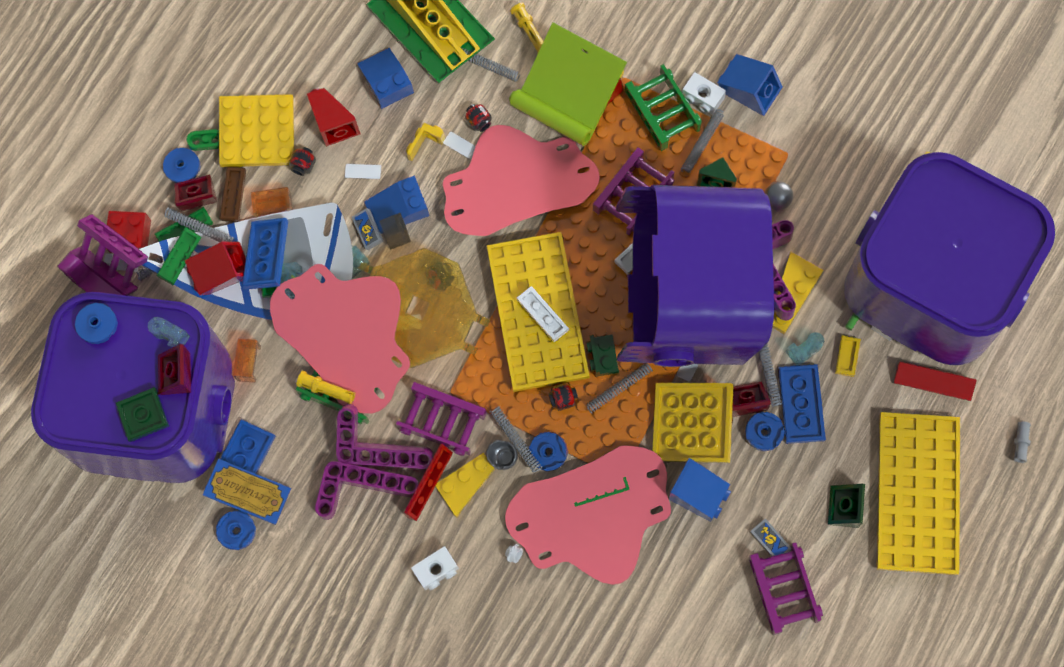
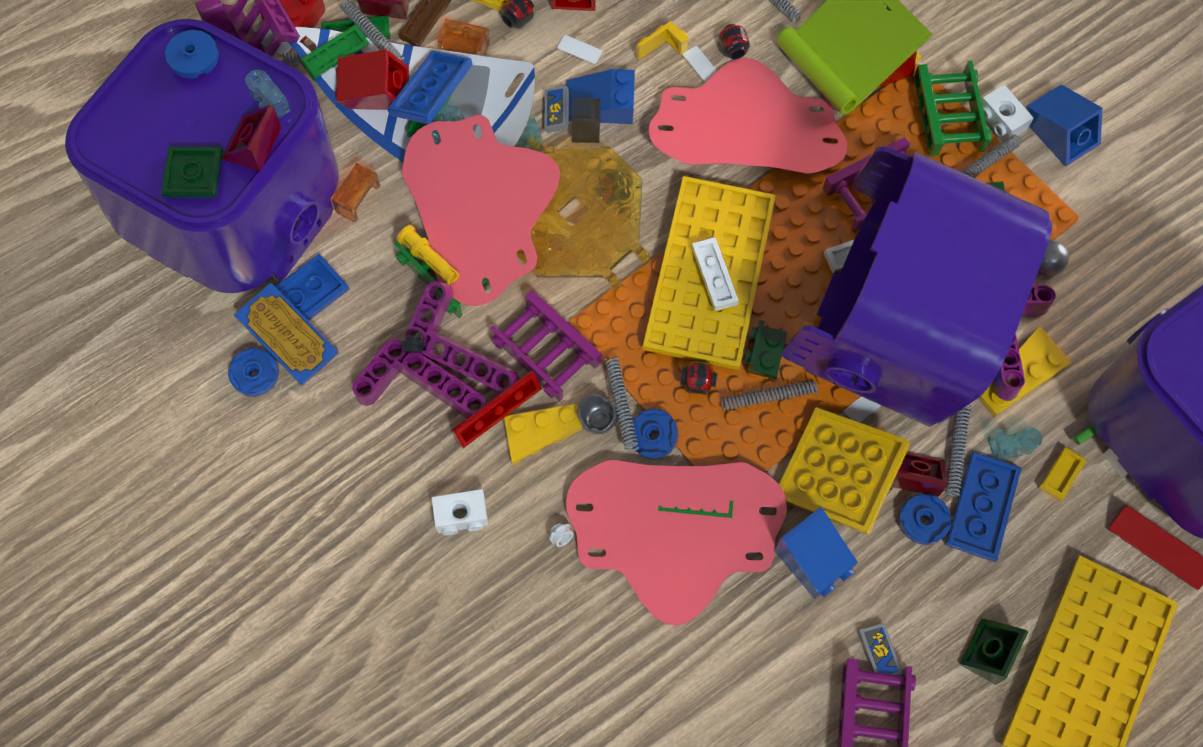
camera: 15 degrees right, 5 degrees down
none -> black plate [400,336,426,353]

